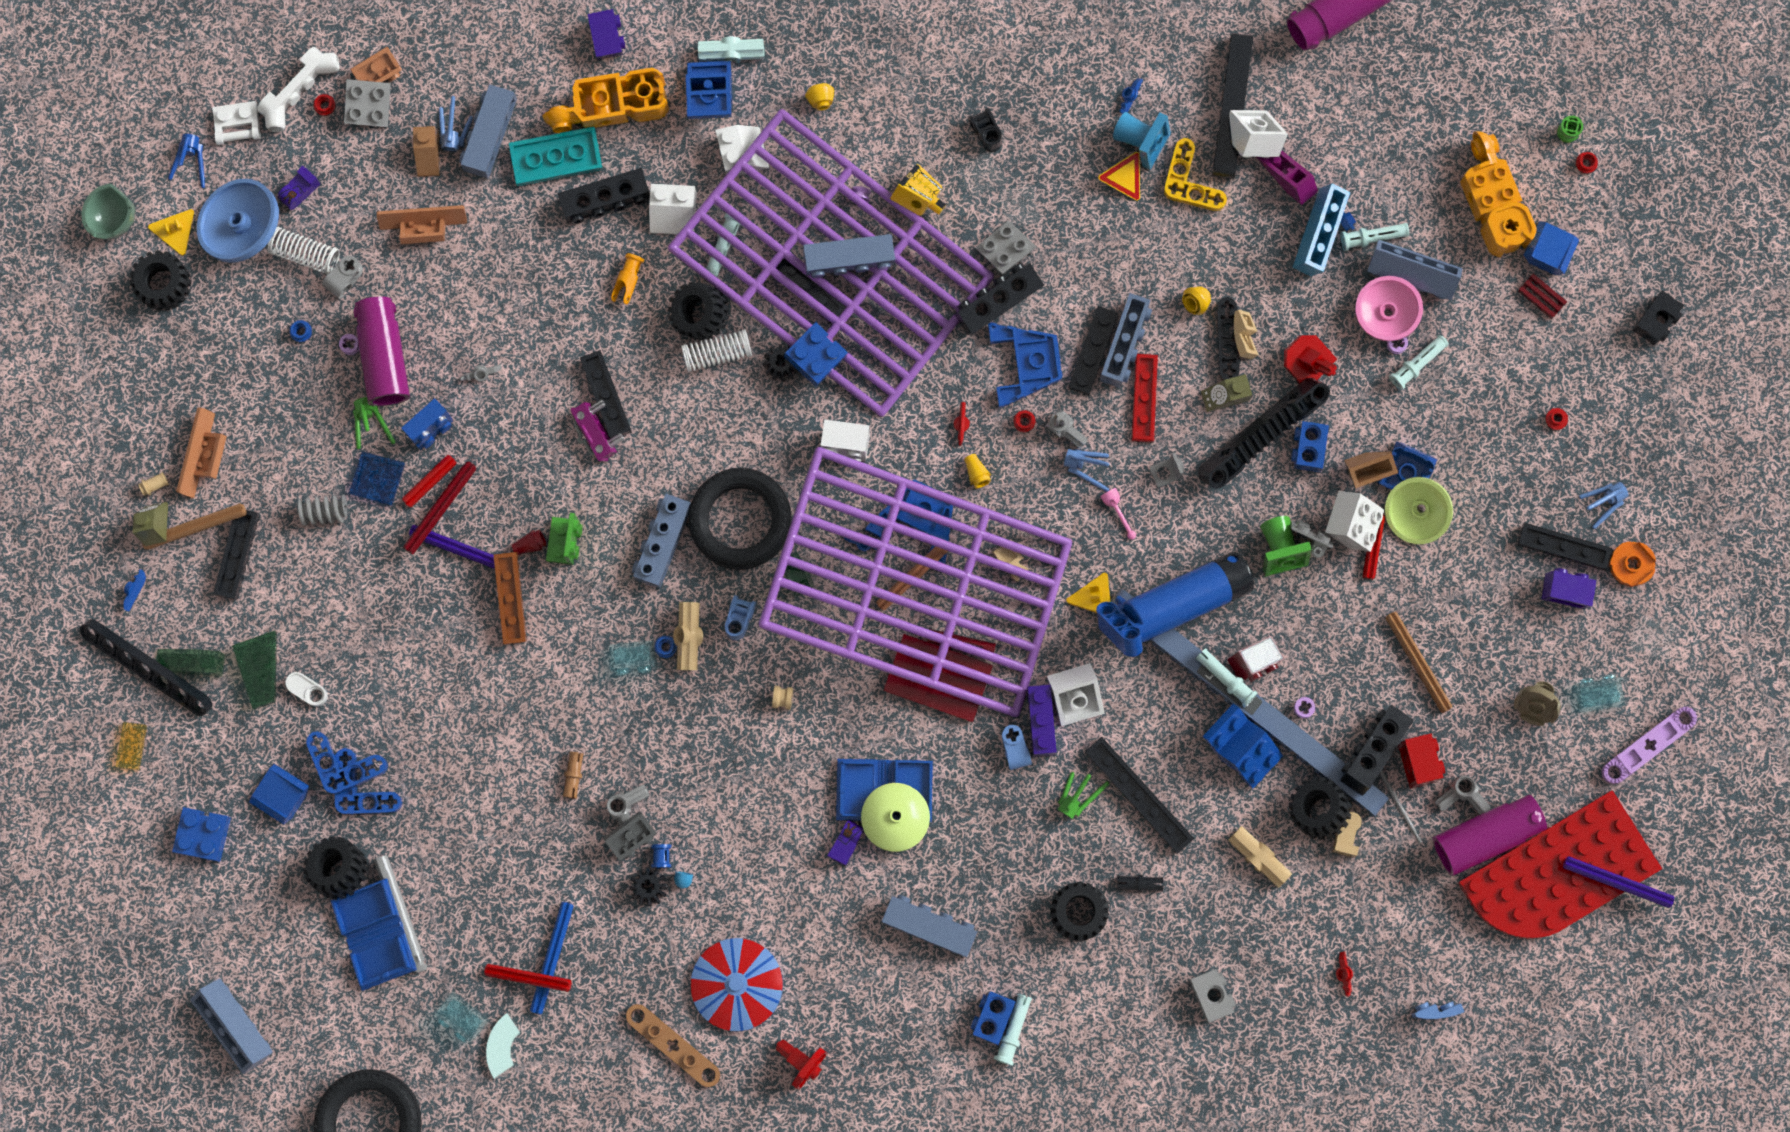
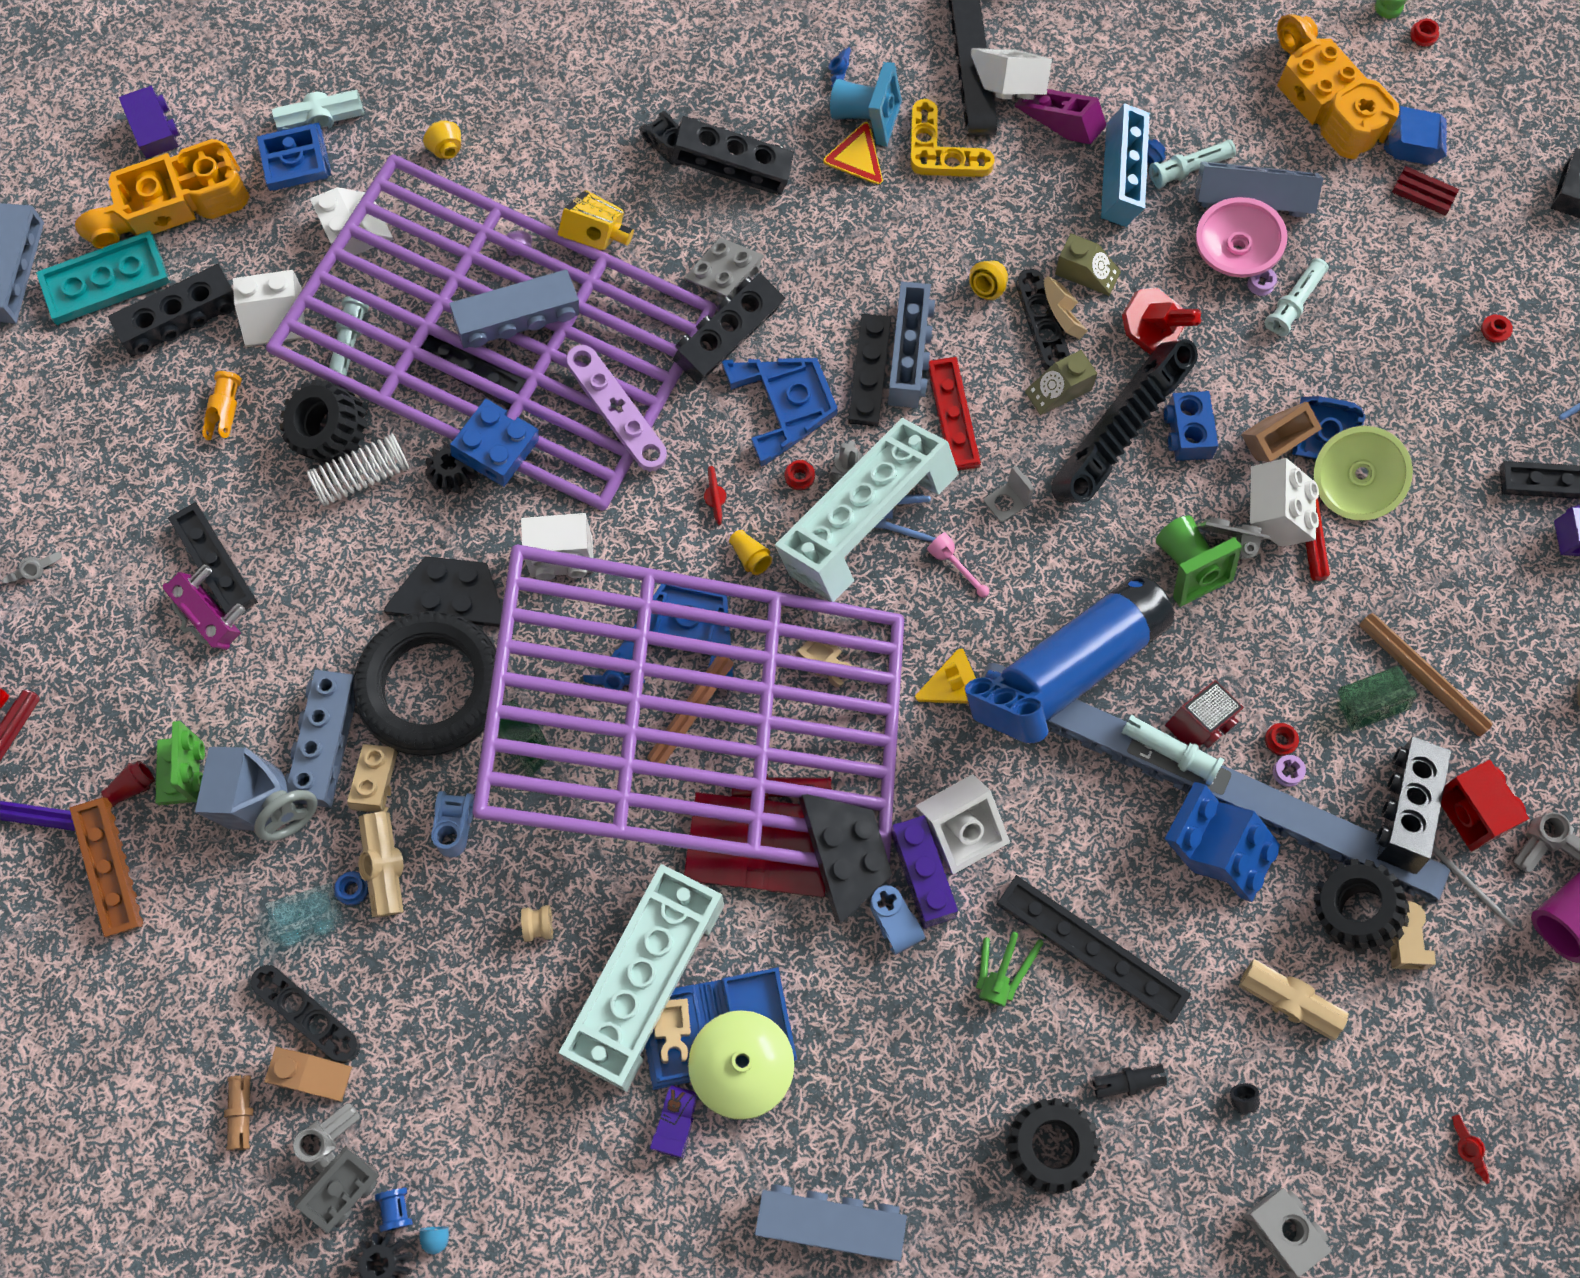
camera: 15 degrees left, 10 degrees down
none -> sand blue piece [195,747,318,841]
none -> black beam [250,965,361,1063]
none -> medium nougat slope [264,1047,353,1102]
none -> tan plate [347,744,398,812]
none -> black wing [384,556,502,627]
none -> light aqua plate [559,864,724,1092]
none -> lavender piece [567,345,667,472]
none -> tan plate [654,999,691,1064]
none -> black brick [670,116,794,195]
none -> light aqua plate [775,418,959,602]
none -> black wing [799,794,893,924]
none -> olive slope [1055,233,1121,296]
none -> black hinge [1230,1083,1260,1115]
none -> red plate [1265,723,1299,756]
none -> clear green hinge [1337,666,1417,731]

